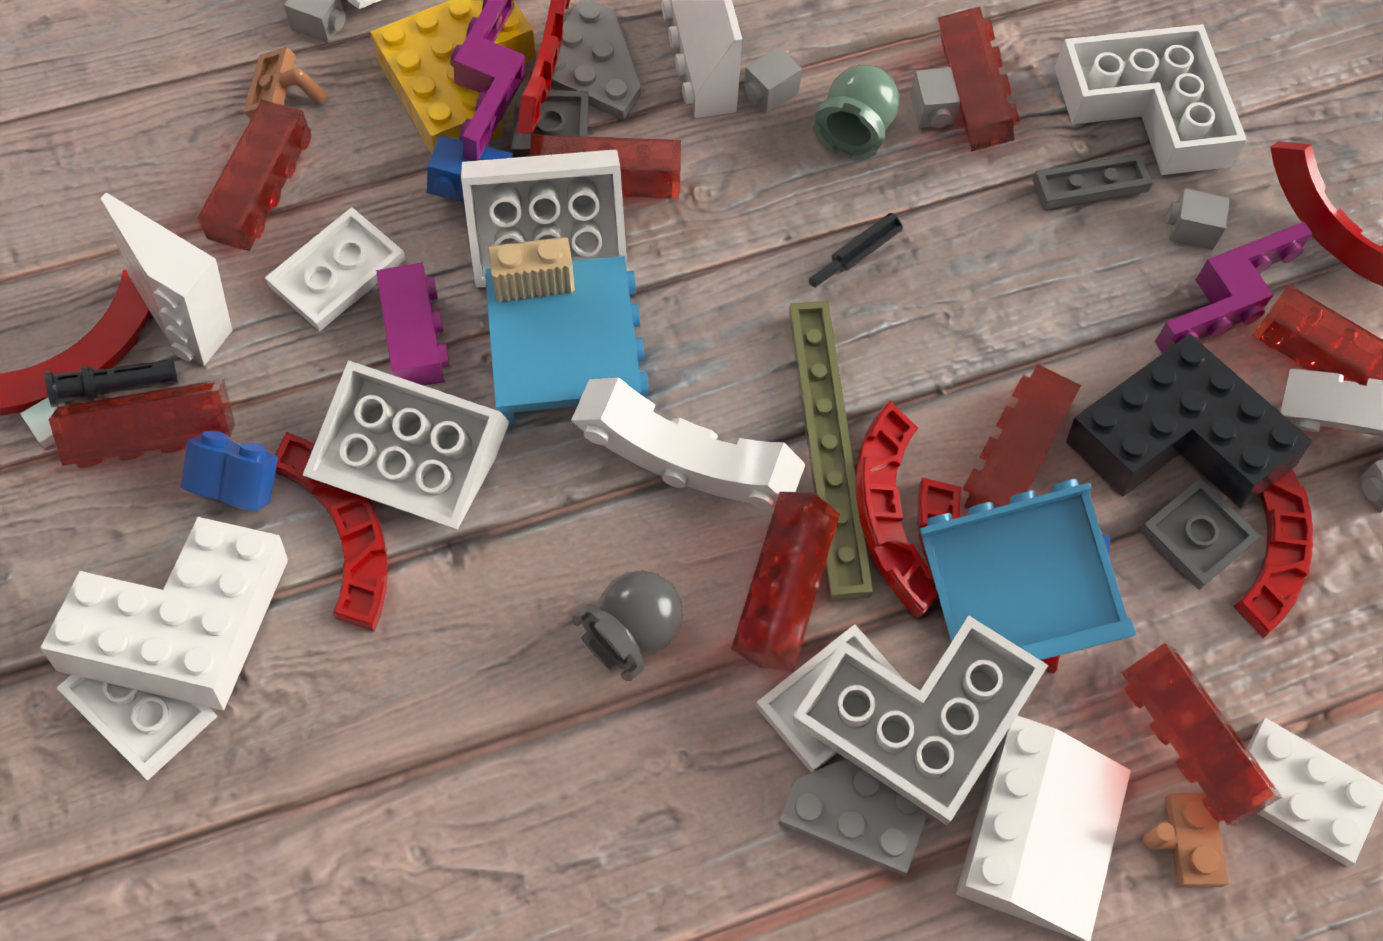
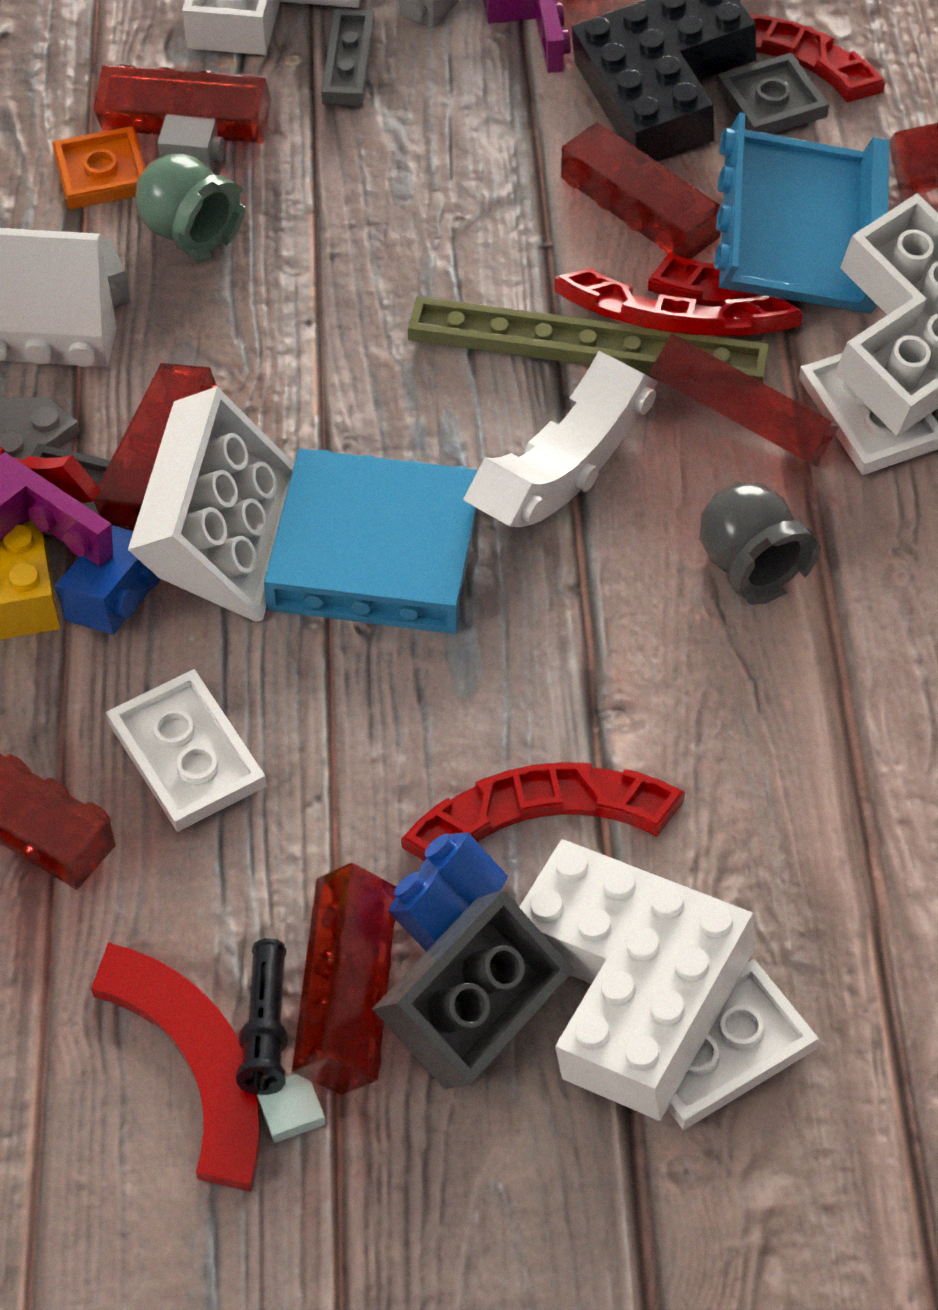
camera: 70 degrees left, 10 degrees down
white slope [101,193,233,366] -> none
white slope [303,360,509,530] -> none
magenta brick [376,262,450,386] -> none
tan brick [488,237,575,303] -> none
black axle [809,213,903,288] -> none
none -> orange tile [52,126,145,210]
none -> dark grey brick [372,890,575,1089]

